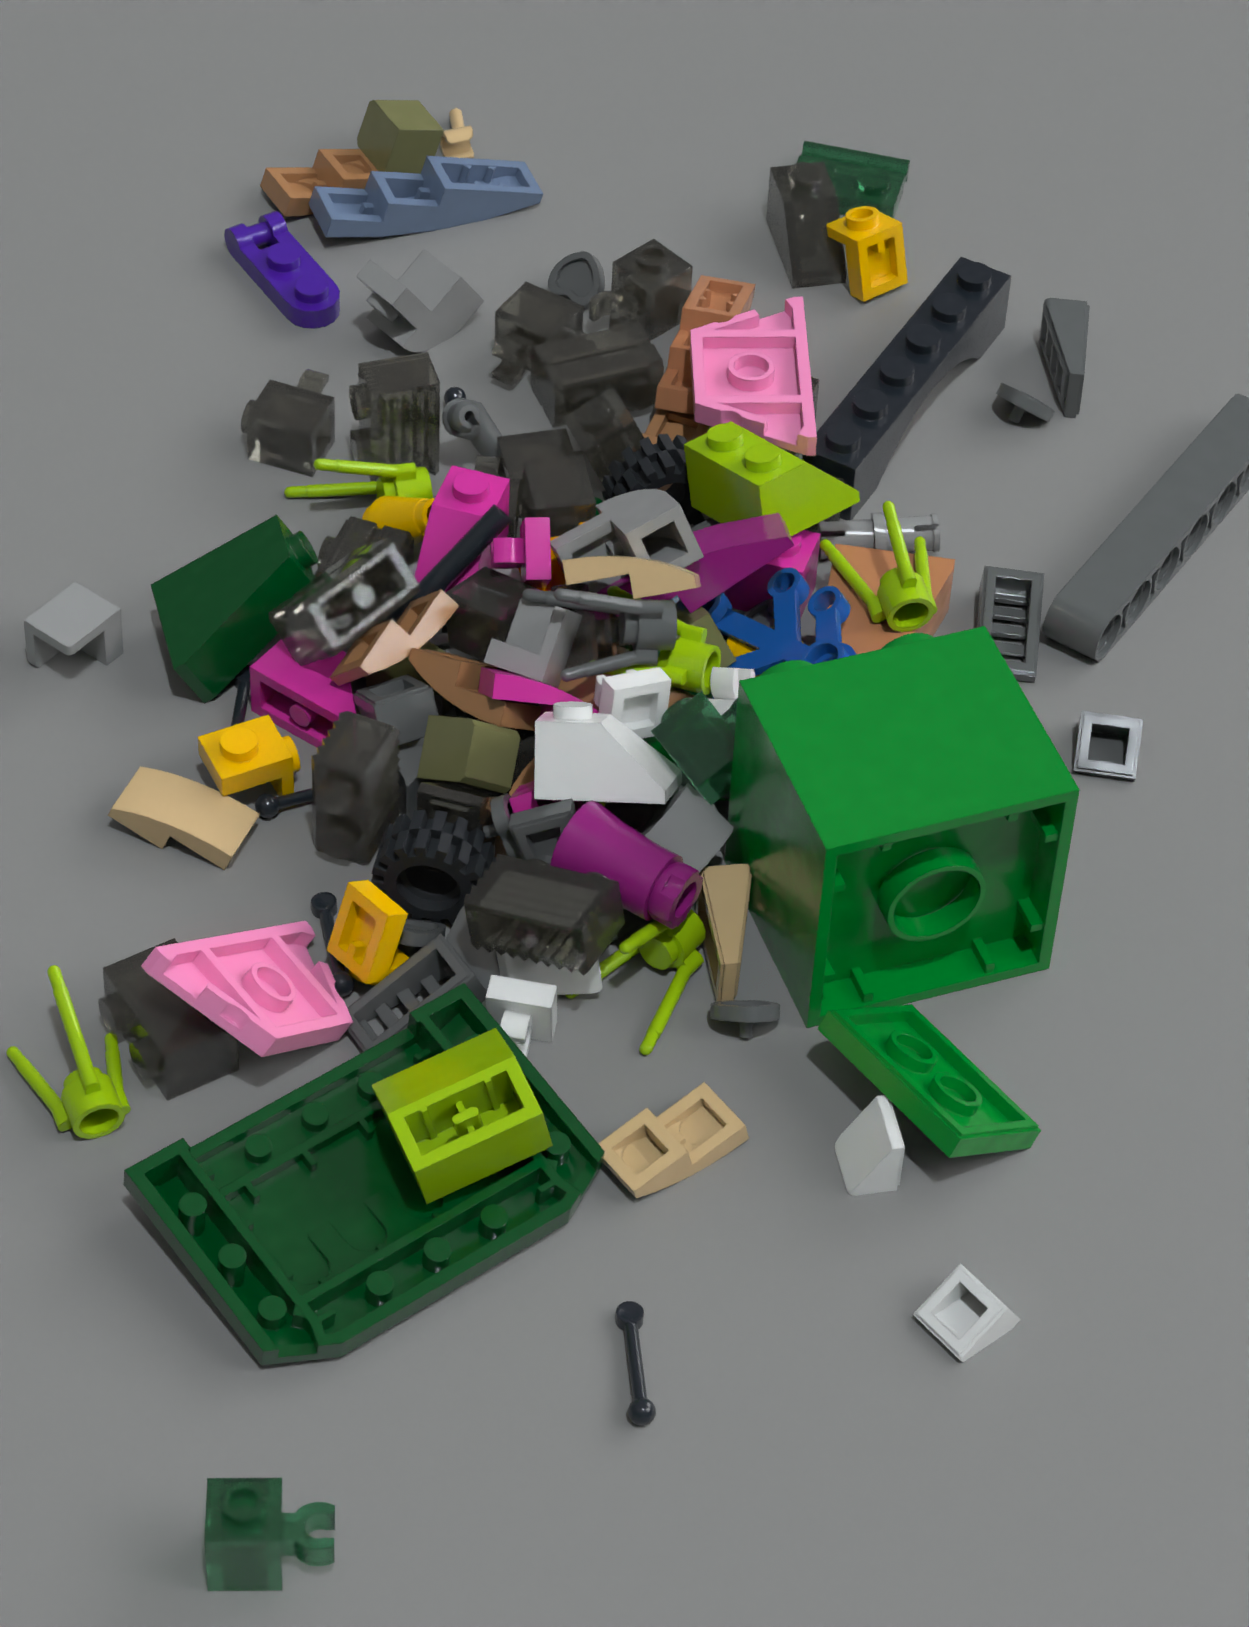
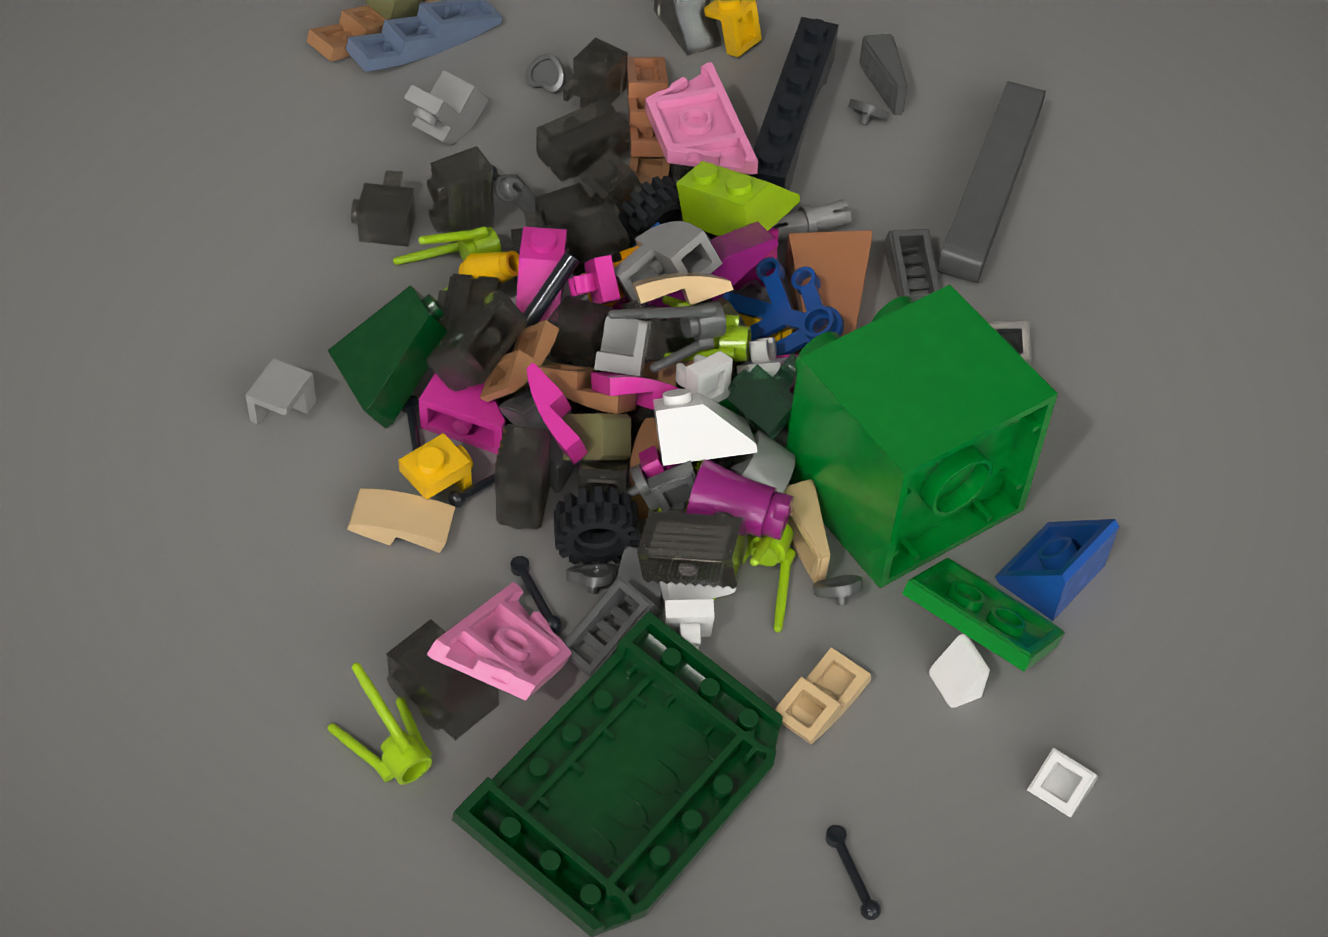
camera: 15 degrees left, 5 degrees up
dark purple plate [224,211,340,329] -> none
yellow bracket [326,880,409,985] -> none
lime slope [371,1028,553,1204] -> none
clear smoke brick [492,281,586,386] -> none
lime plant [819,501,938,632] -> none
none -> dark pink slope [526,362,588,465]
none -> blue slope [995,519,1119,621]

